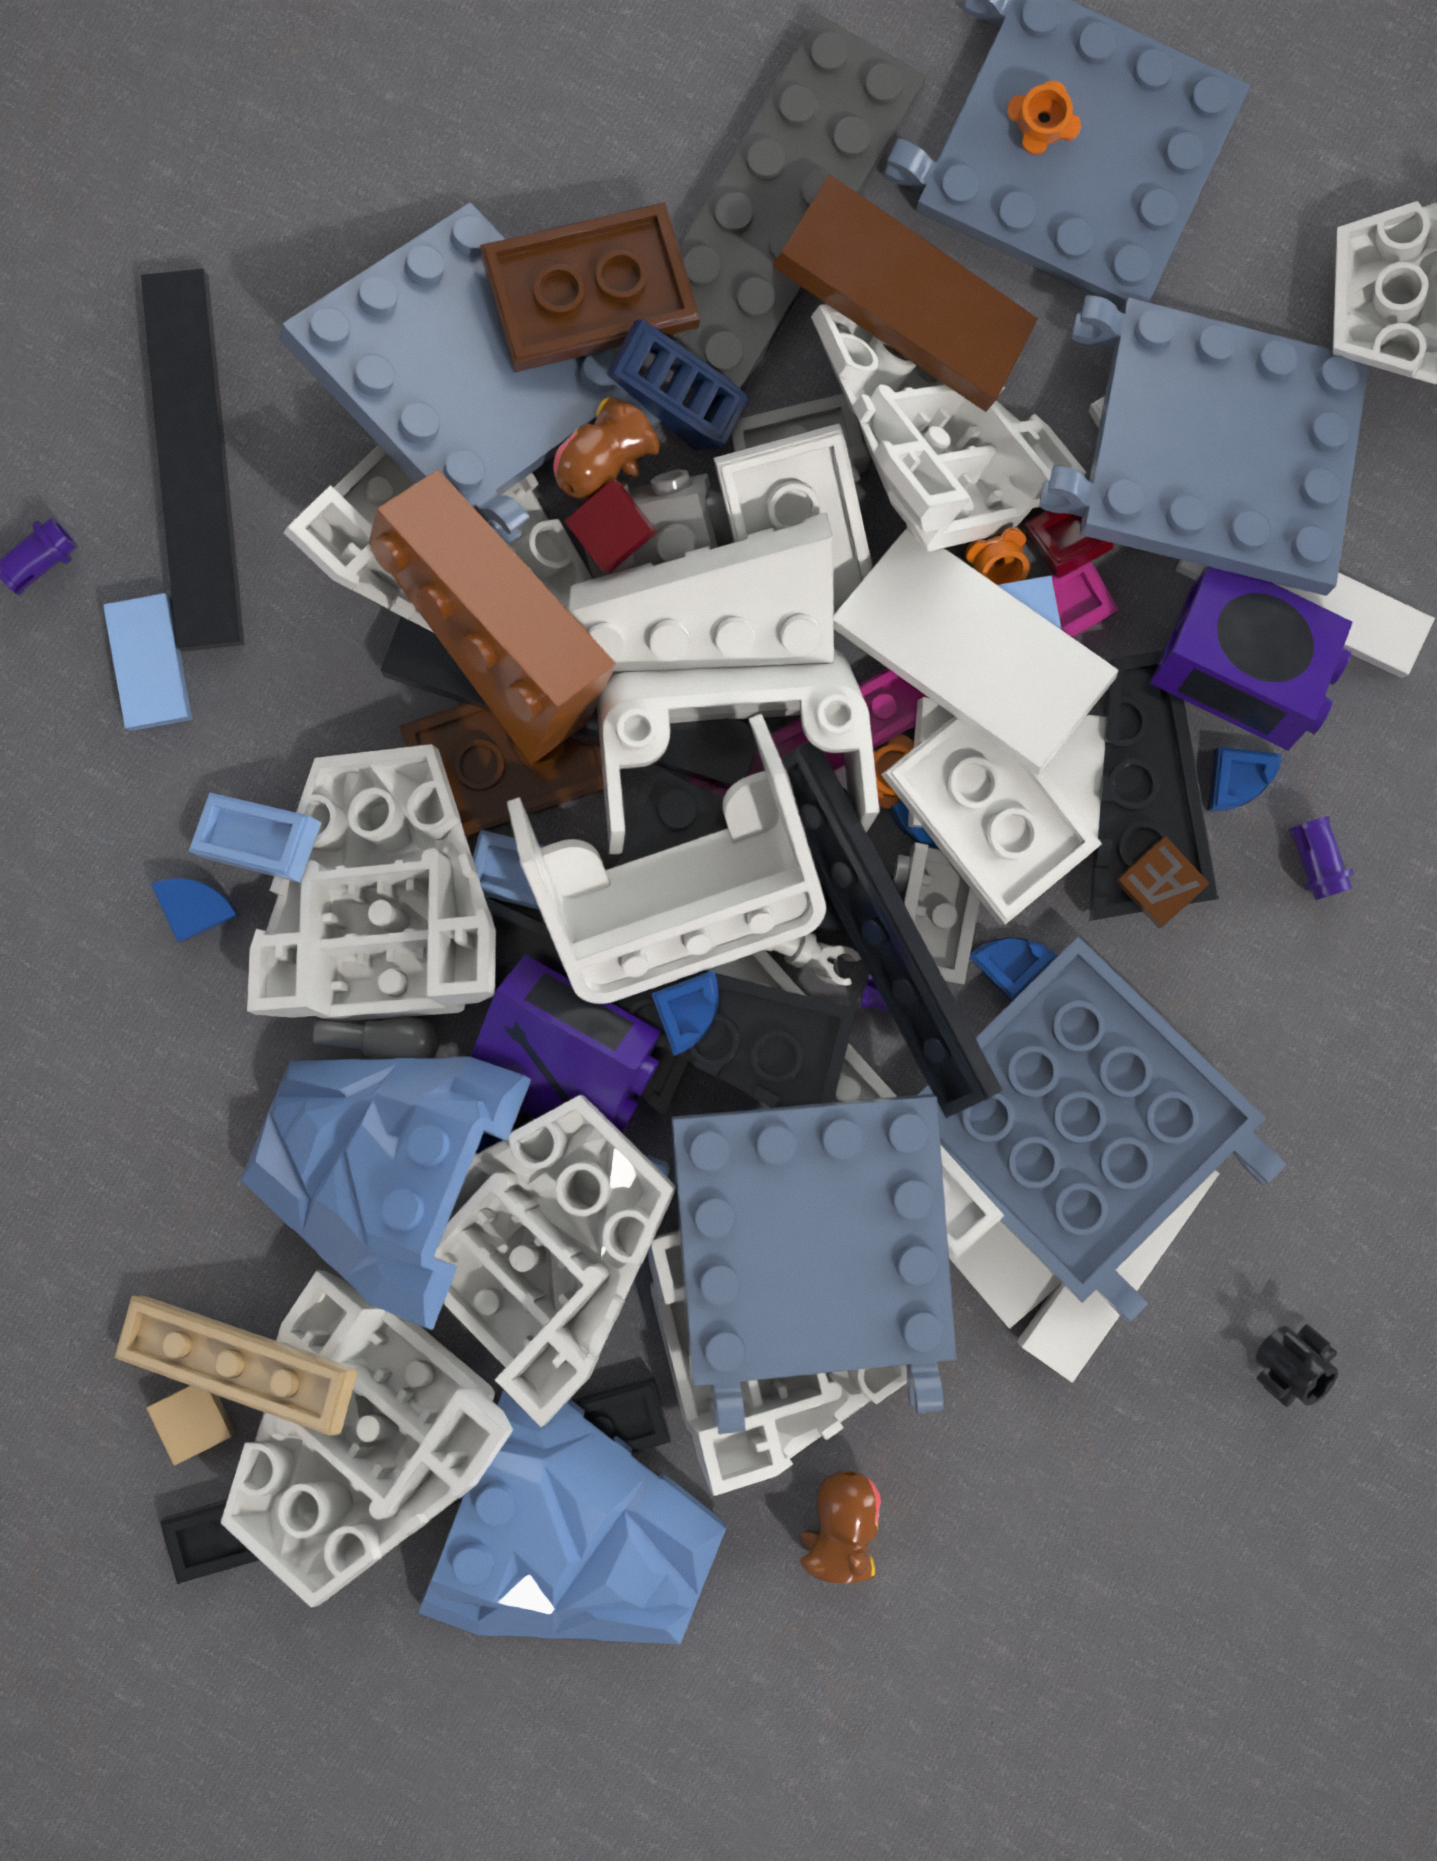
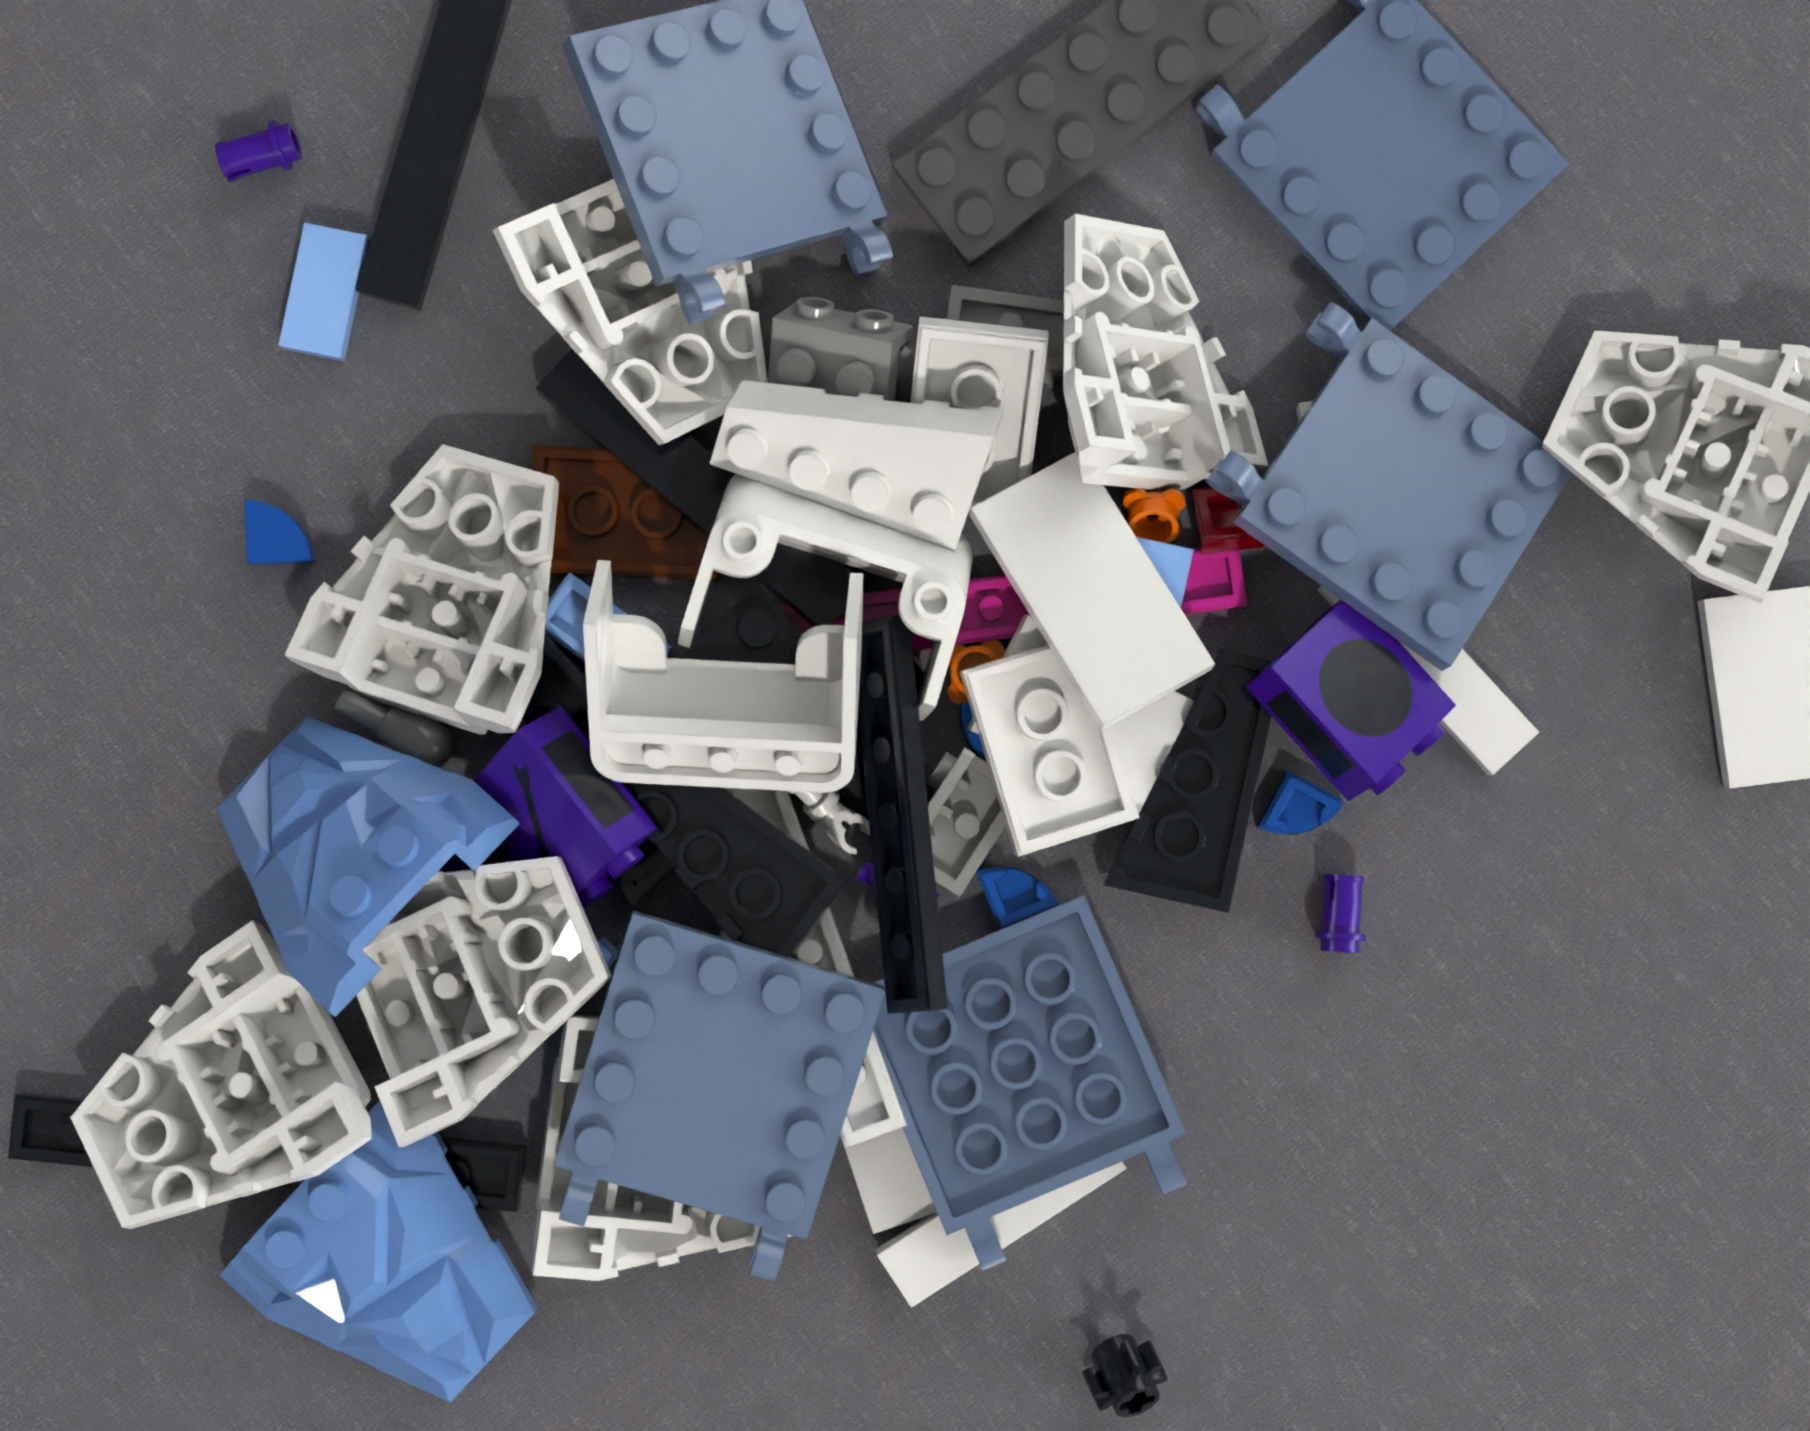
camera: 20 degrees right, 0 degrees up
tan tile [114,1296,358,1436] -> none
tan tile [146,1385,237,1466] -> none
light blue tile [188,792,321,883] -> none
wedge [369,469,617,765] -> none
reddish brown tile [480,202,700,373] -> none
dark orange animal [553,397,660,501] -> none
dark red tile [565,479,658,574] -> none
dark blue slope [607,319,749,450] -> none
blue tile [652,971,719,1056] -> none
reddish brown tile [772,174,1038,412] -> none
dark orange animal [800,1470,881,1584] -> none
orange plate [1007,81,1081,155] -> none
reddish brown tile [1115,836,1210,928] -> none

